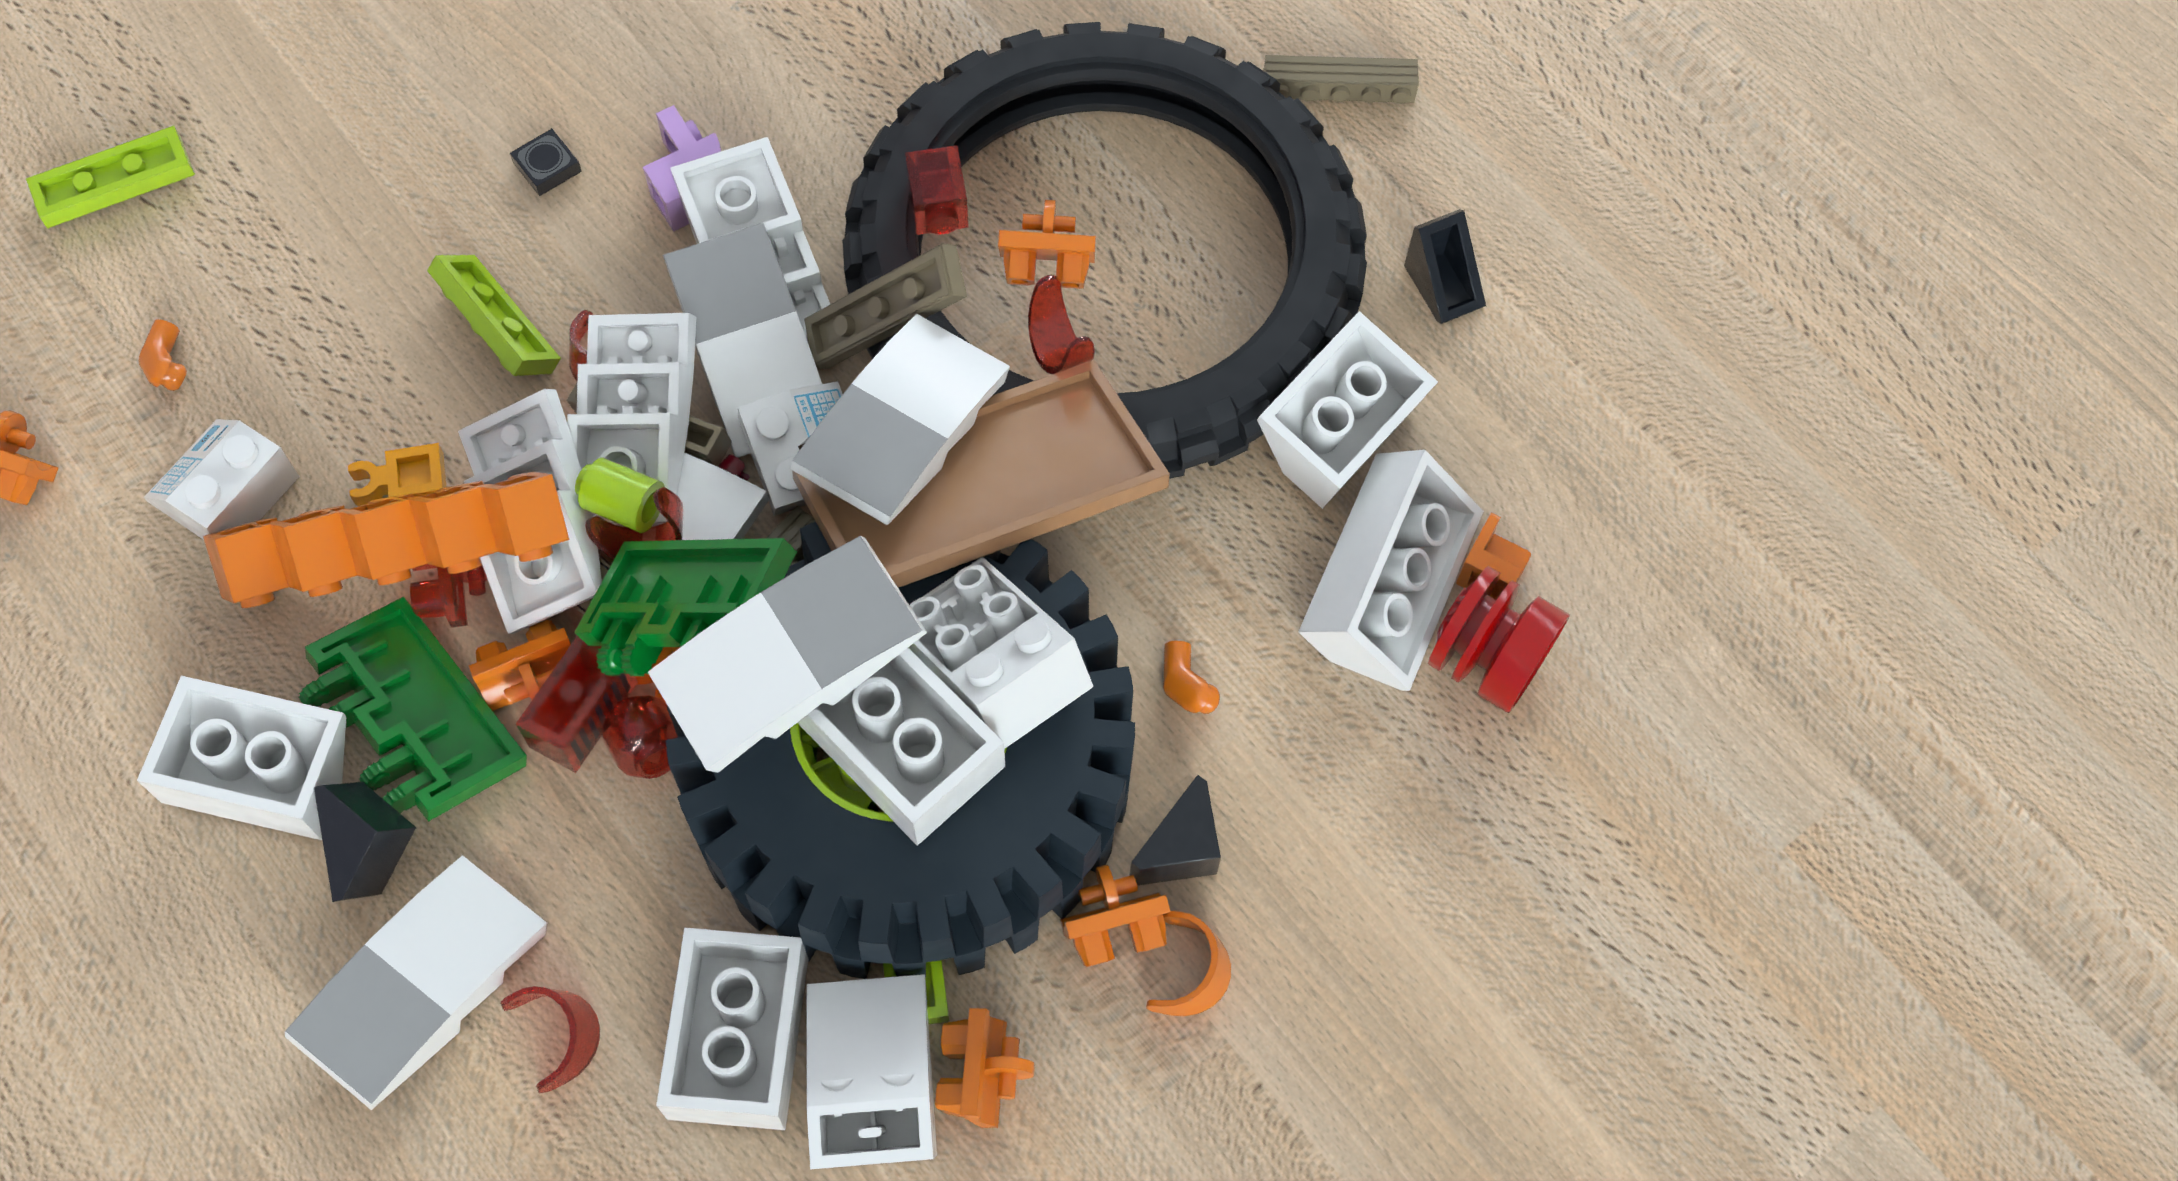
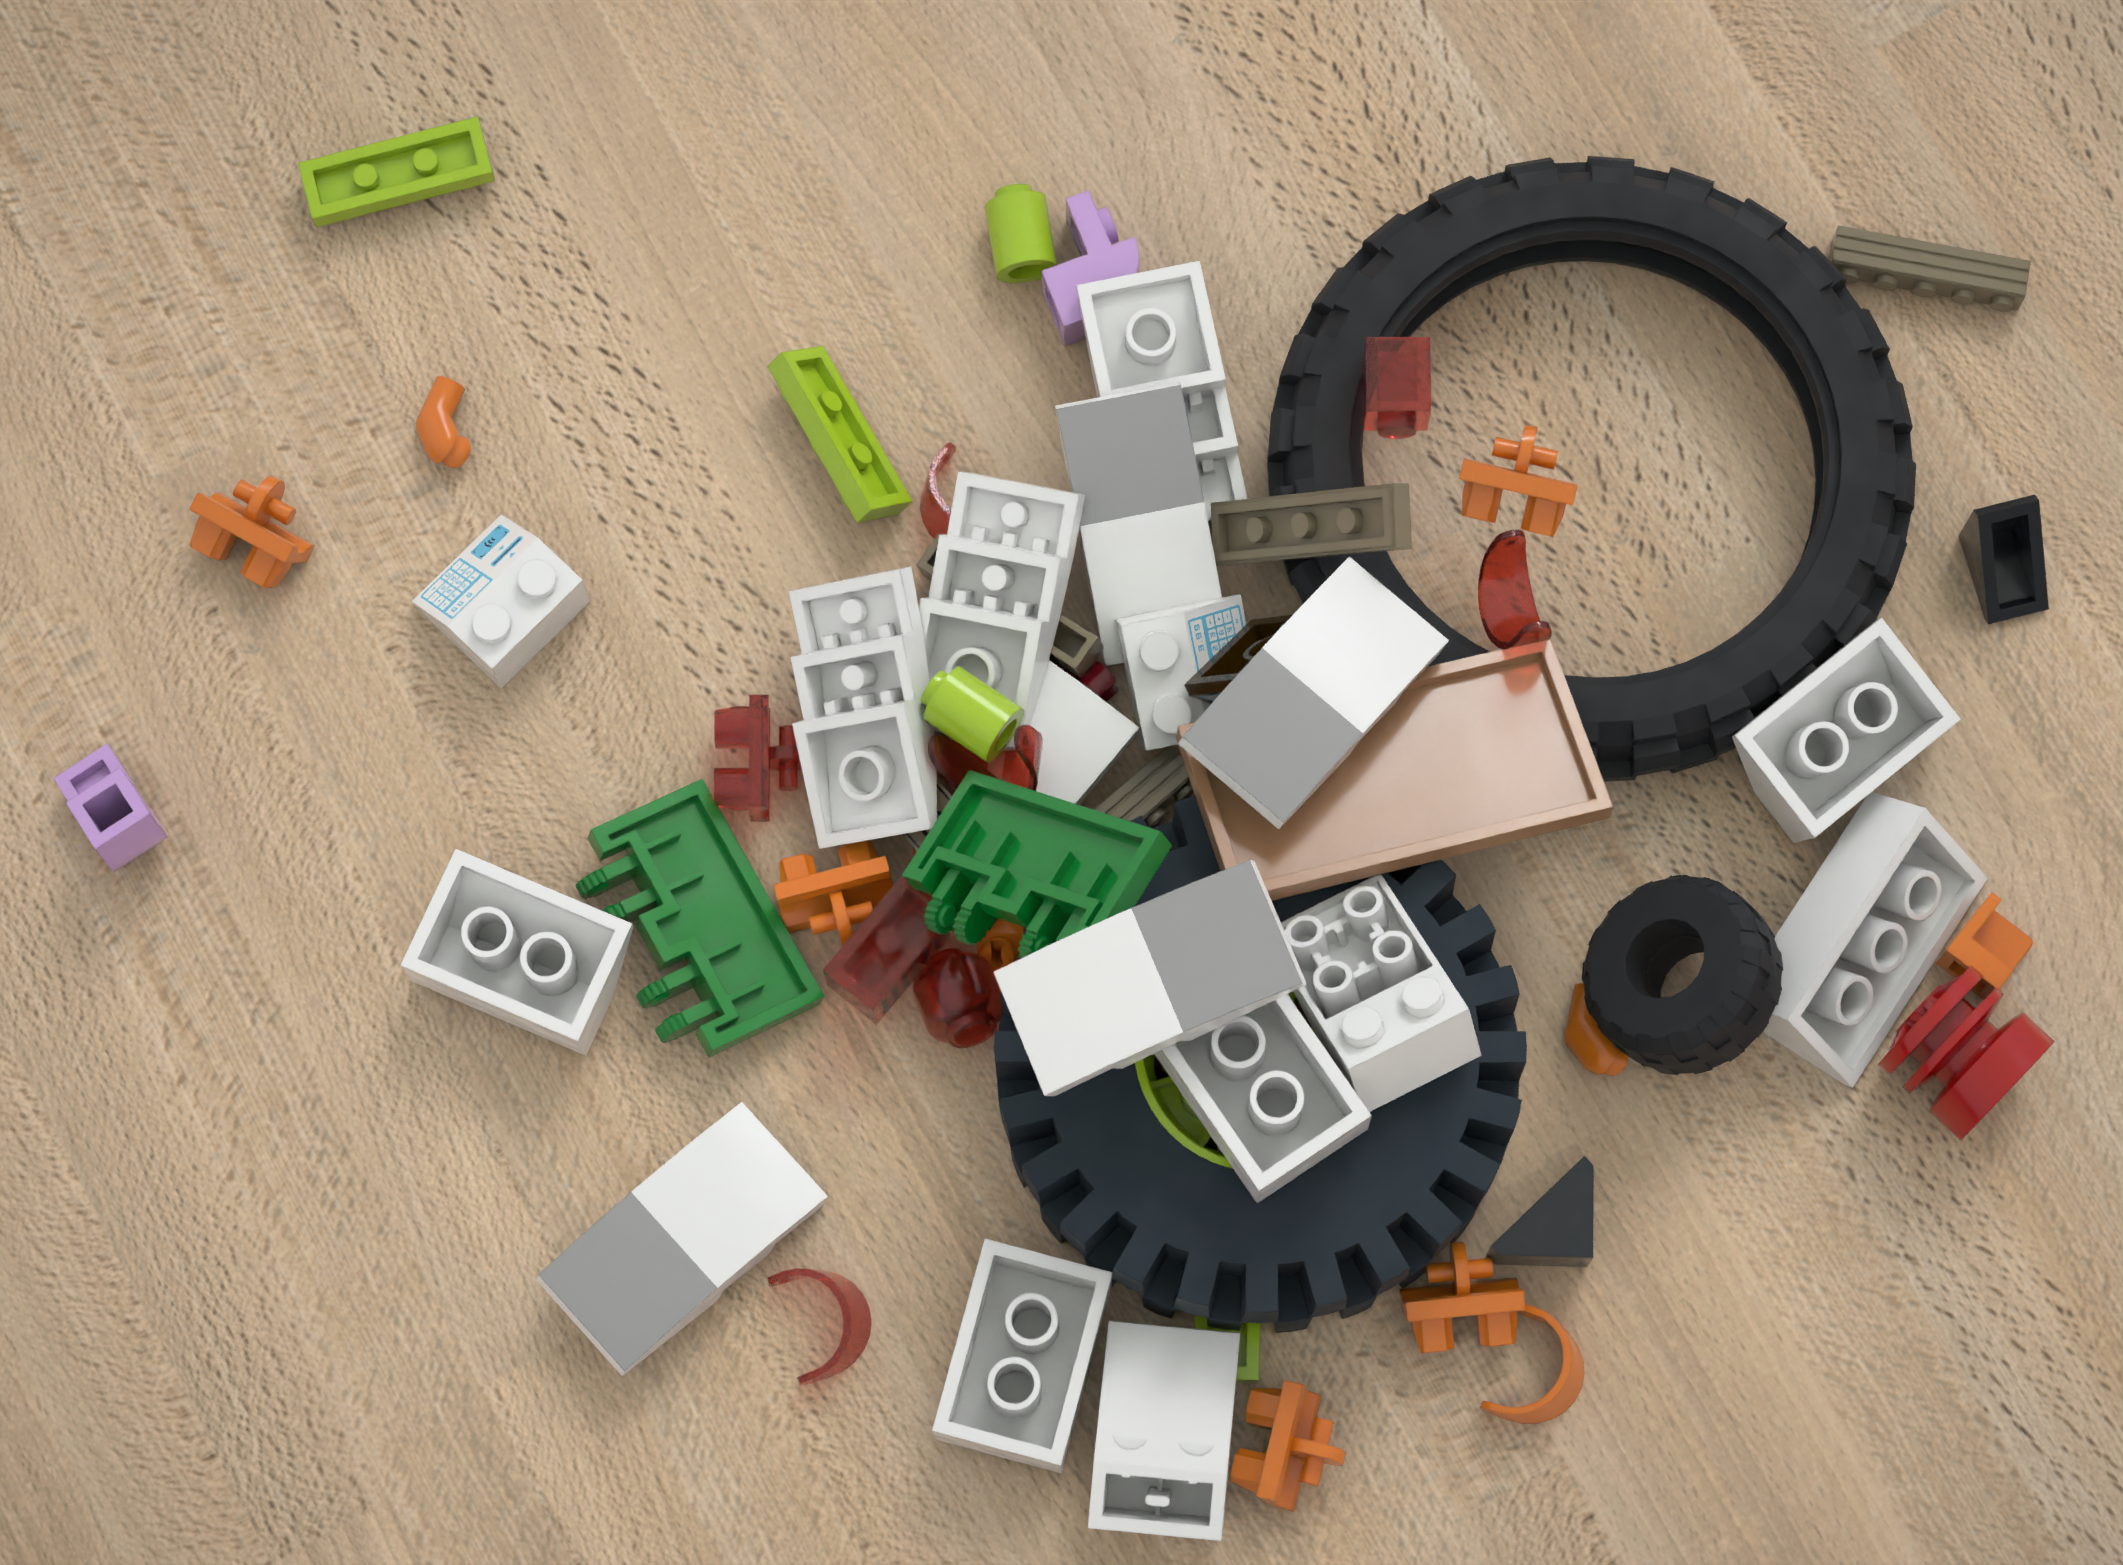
camera: 15 degrees right, 10 degrees up
orange brick [203,472,570,608] -> none
black slope [314,782,416,902] -> none
light orange plate [348,443,447,506] -> none
black tile [510,128,582,197] -> none
none -> lime brick [984,184,1057,283]
none -> black tyre [1582,875,1784,1075]

